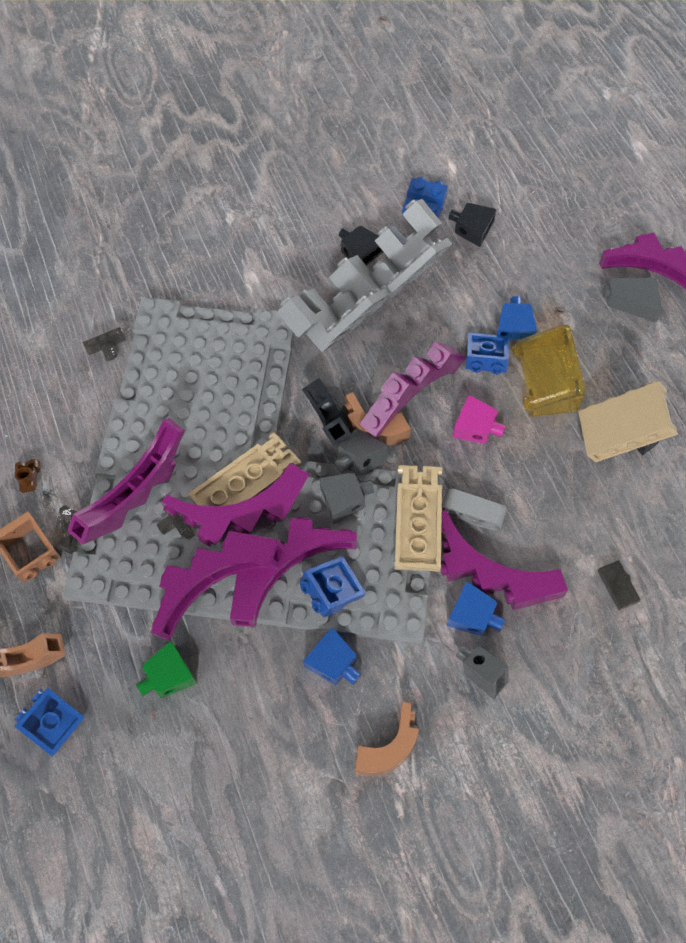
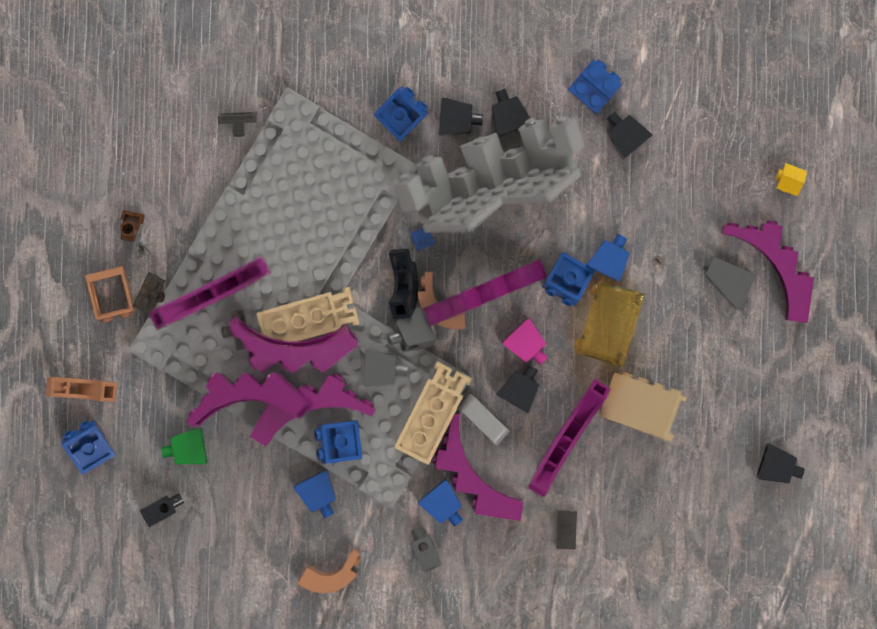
camera: 25 degrees right, 25 degrees up
none -> black torso [140,493,184,528]
none -> blue plate [373,86,429,142]
none -> blue tile [410,228,435,251]
none -> black torso [439,97,483,136]
none -> black torso [496,365,539,413]
none -> magenta arch [527,379,611,498]
none -> yellow brick [775,163,807,196]

